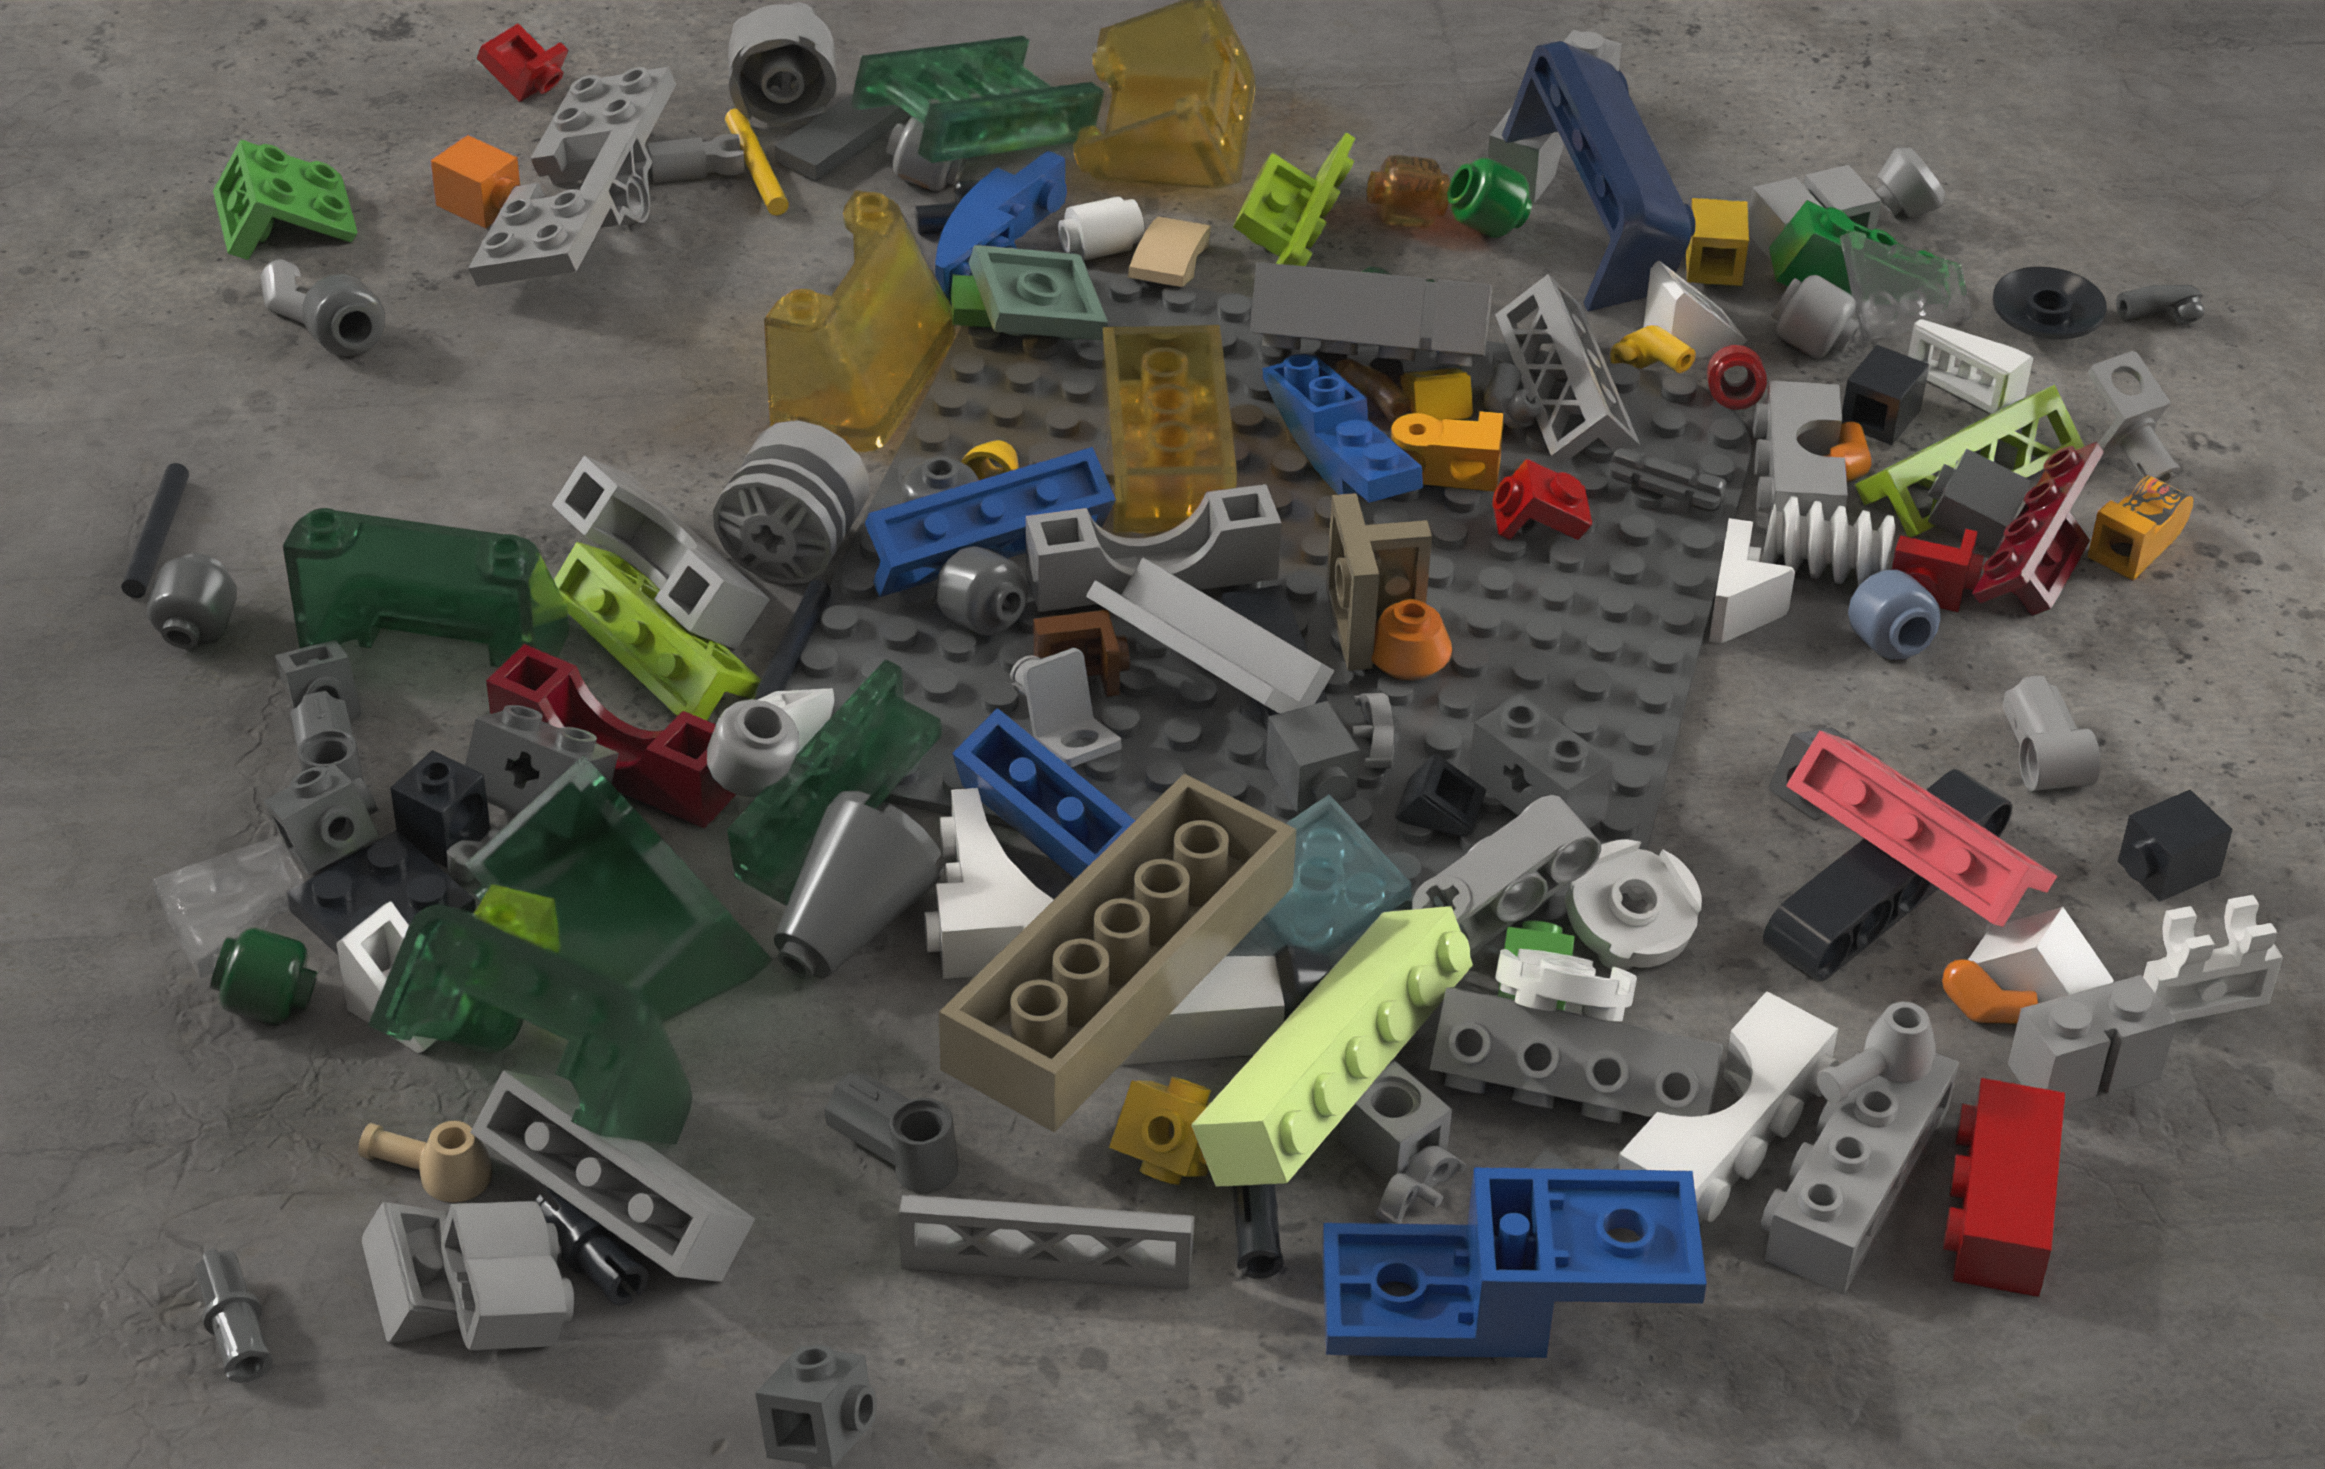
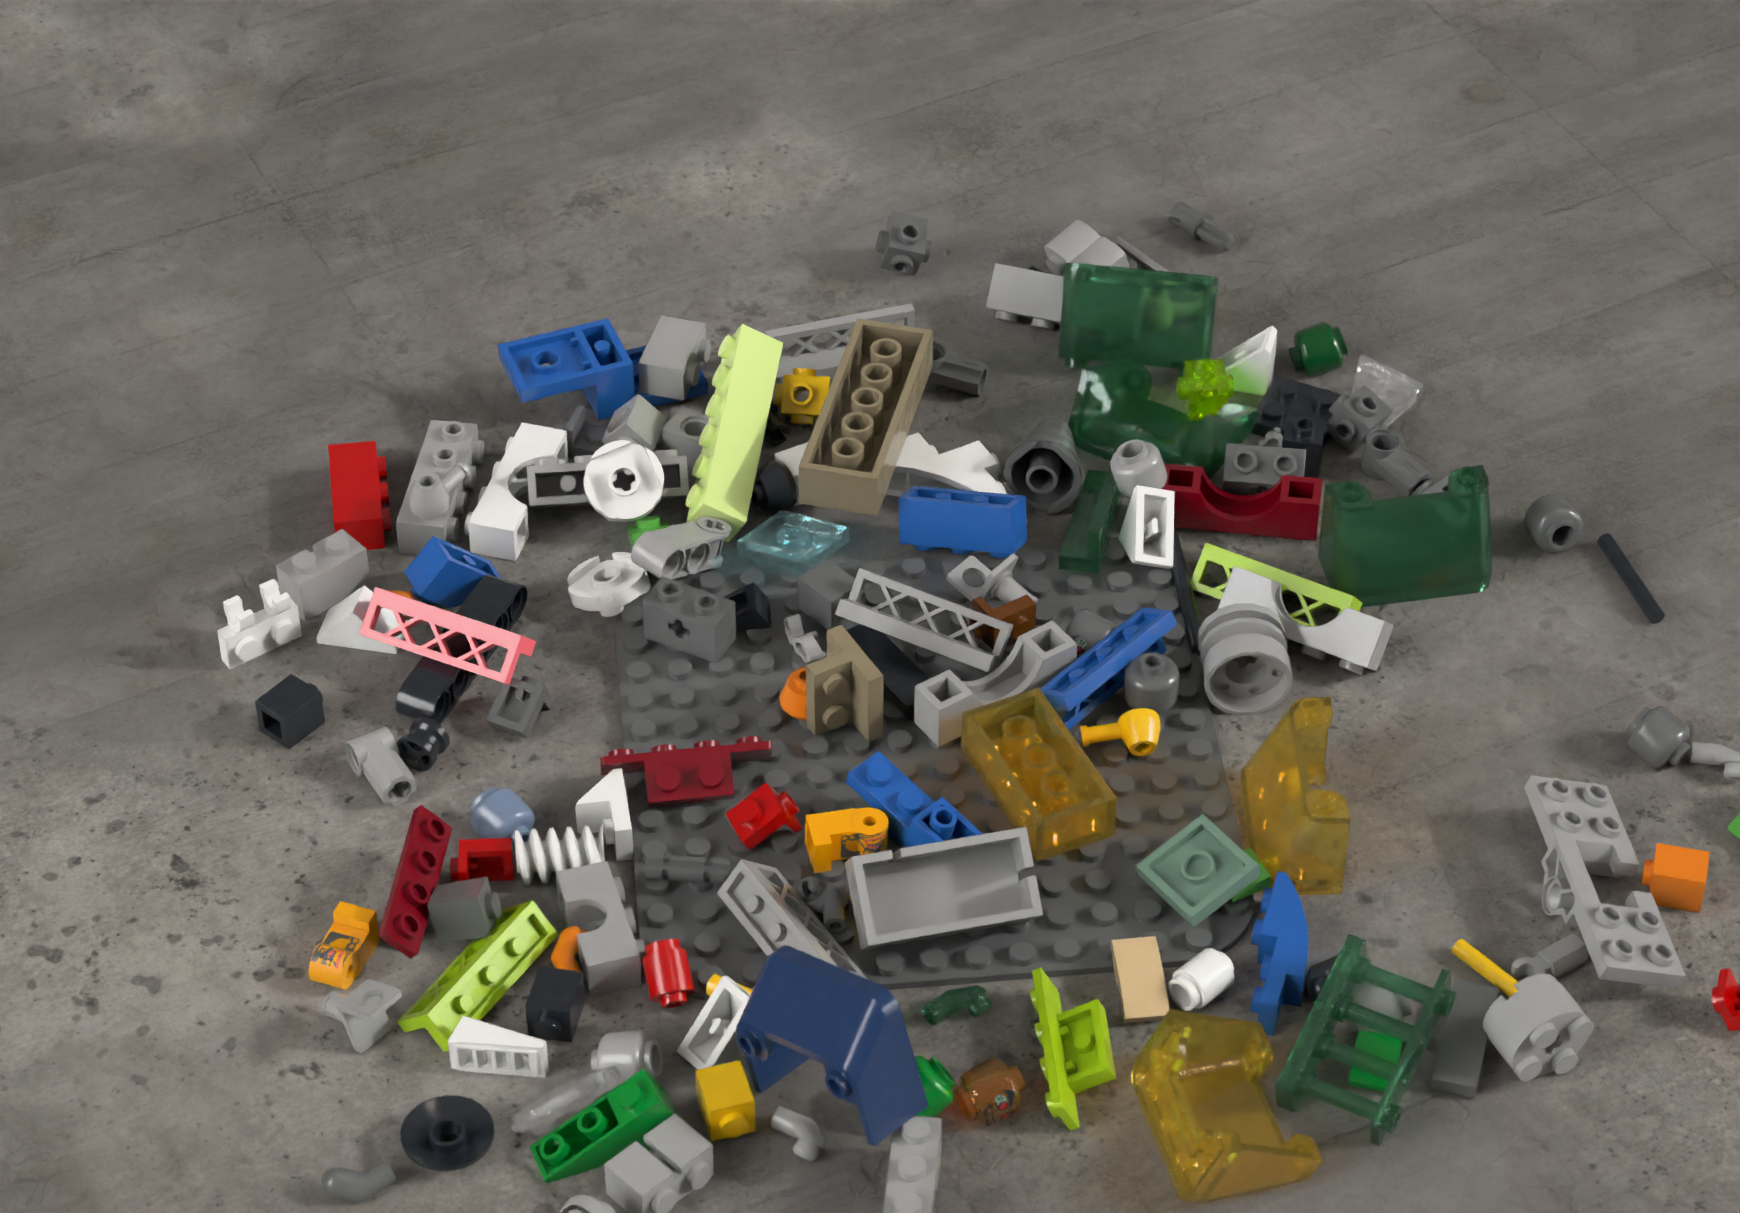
camera: 160 degrees right, 0 degrees up
none -> black wheel [397,717,450,771]
none -> blue slope [404,536,501,609]
none -> dark red bracket [600,736,772,807]
none -> light grey brick [601,394,667,451]
none -> light grey piece [638,316,711,400]

